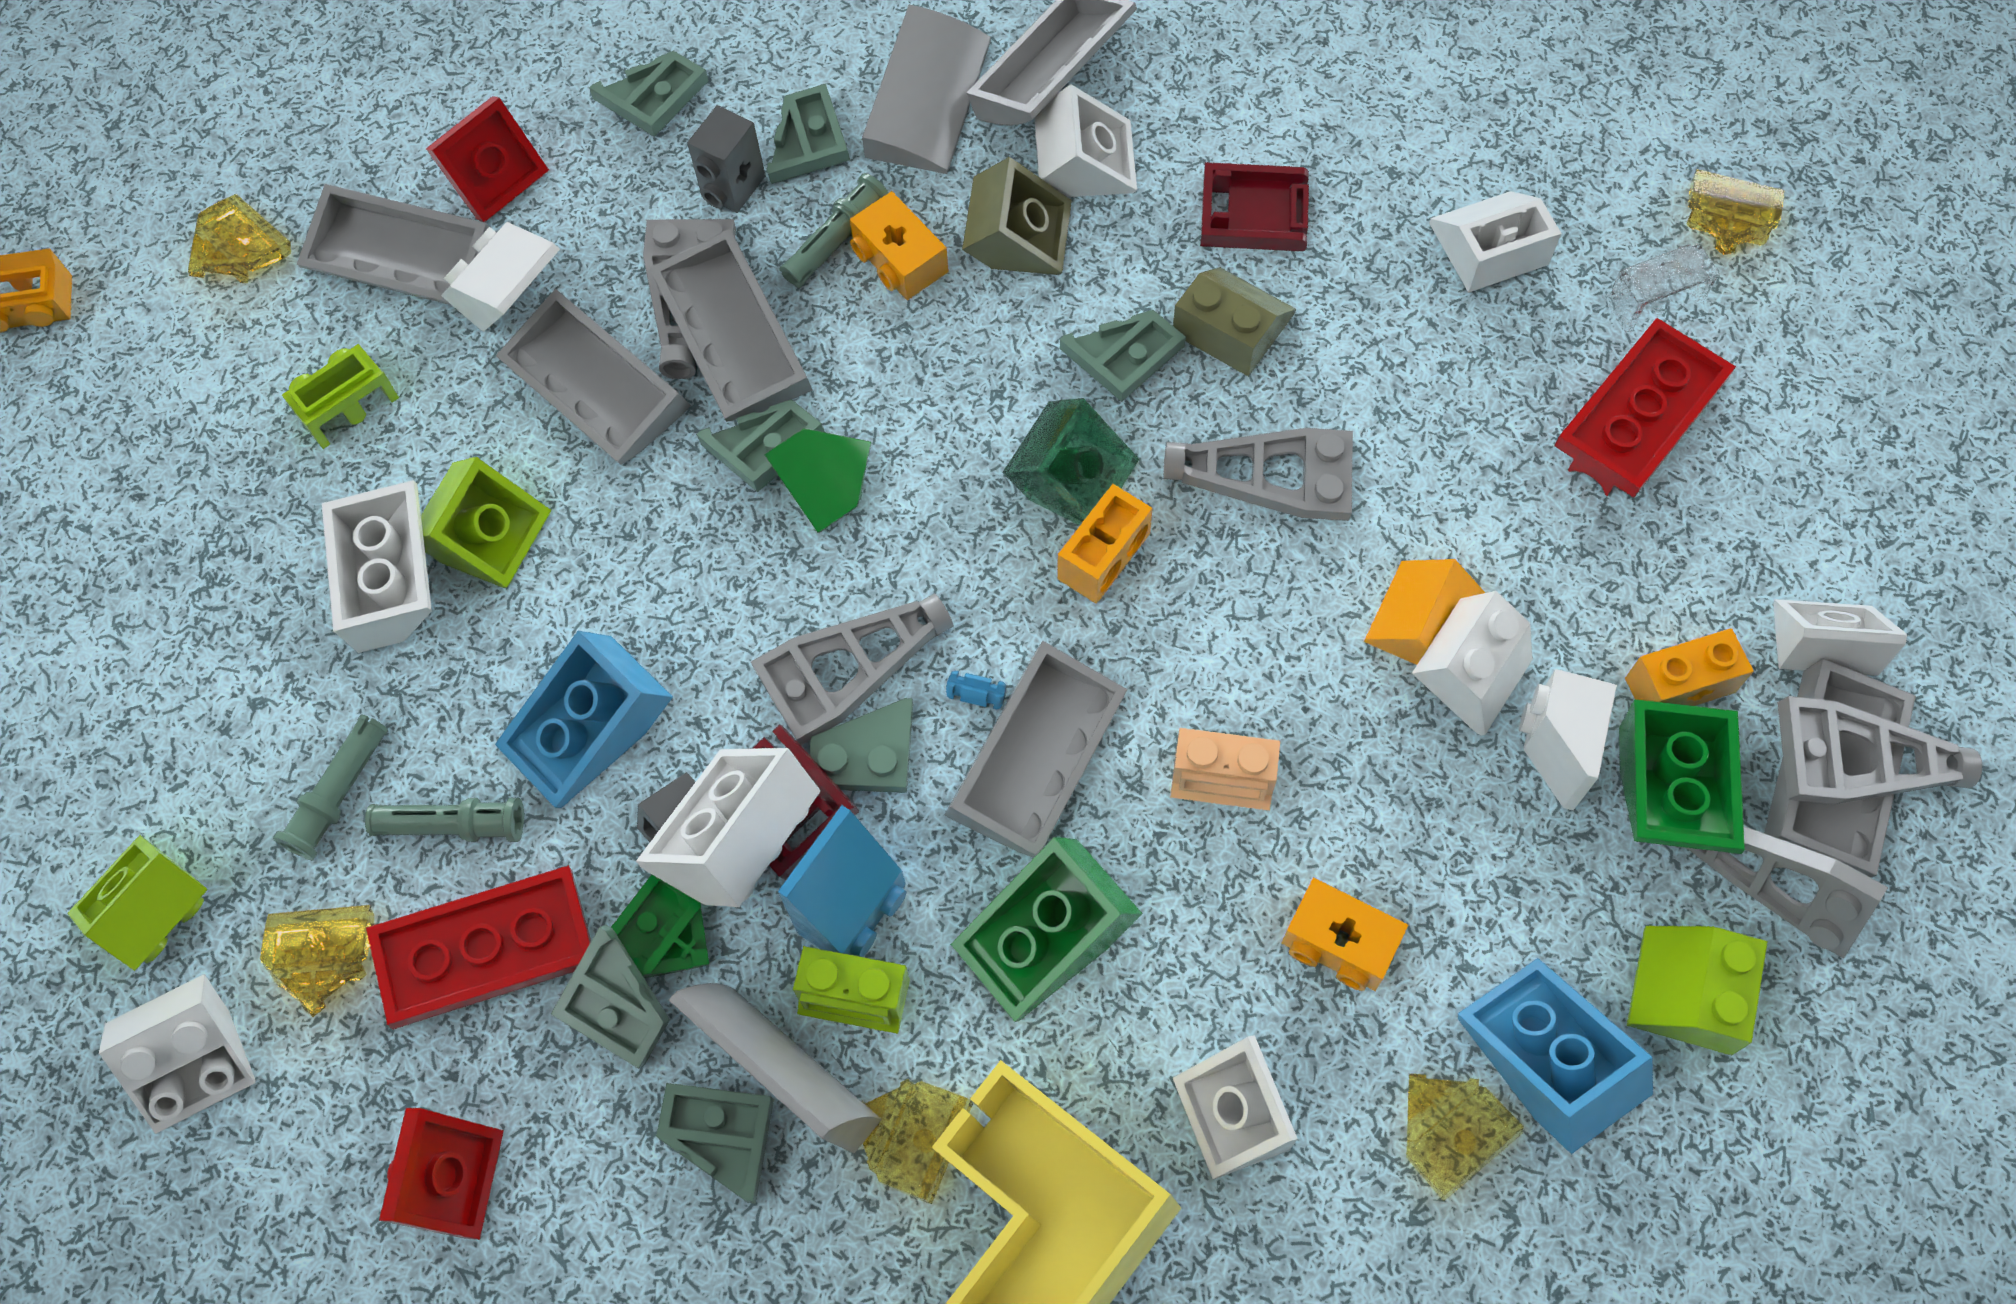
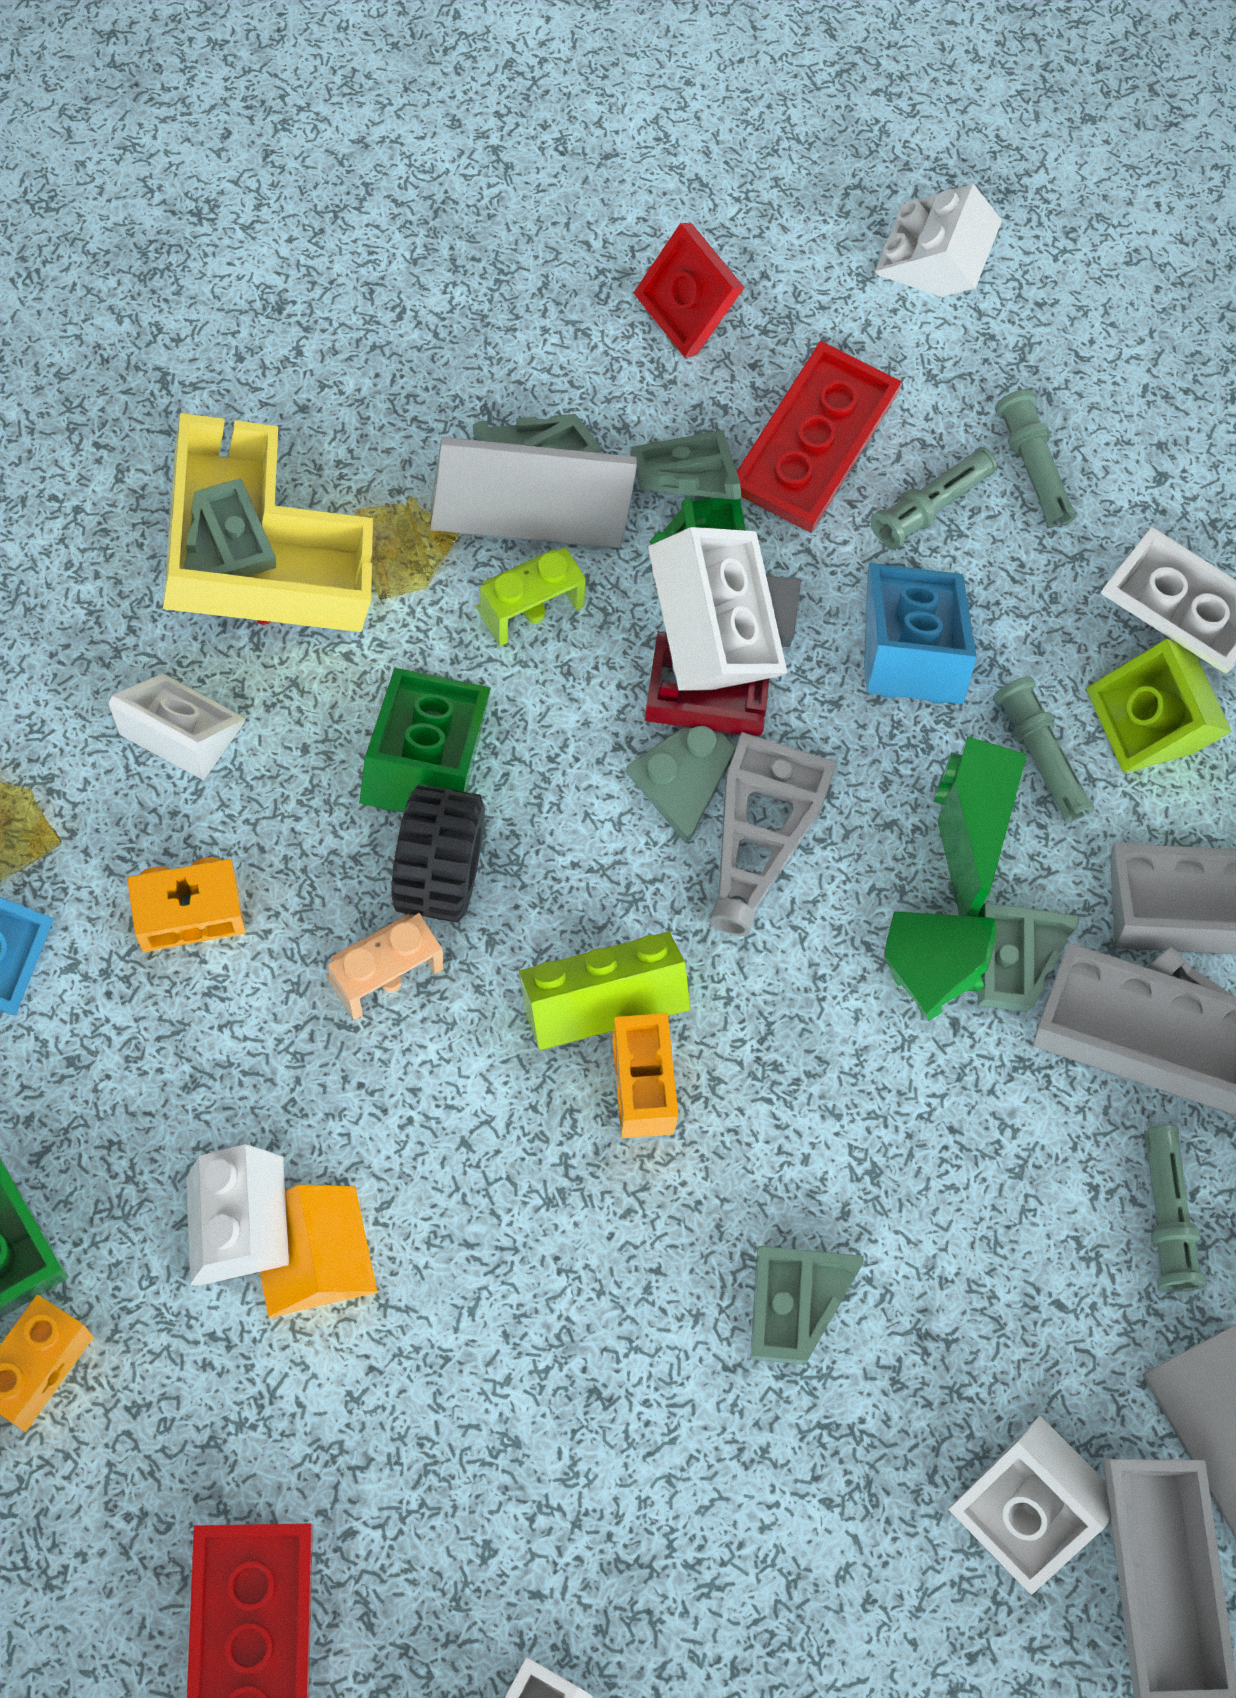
camera: 130 degrees right, 0 degrees up
lime slope [67,835,208,971] -> none
clear yellow slope [260,905,374,1017] -> none
dark azure slope [778,805,907,957] -> none
light orange brick [850,191,949,300] -> none
light grey slope [944,641,1128,858] -> none
dark azure piece [946,670,1006,710] -> none
olive slope [962,157,1072,275] -> none
clear green slope [1002,398,1139,526] -> none
light grey plate [1163,428,1353,521] -> none
olive slope [1173,267,1296,377] -> none
dark red container [1200,162,1309,252] -> none
white slope [1519,669,1617,810] -> none
none -> sand green wing [184,478,276,577]
none -> black tyre [391,784,485,923]
none -> lime brick [519,931,691,1051]
none -> green slope [933,737,1027,917]
none -> sand green pin [993,676,1094,823]

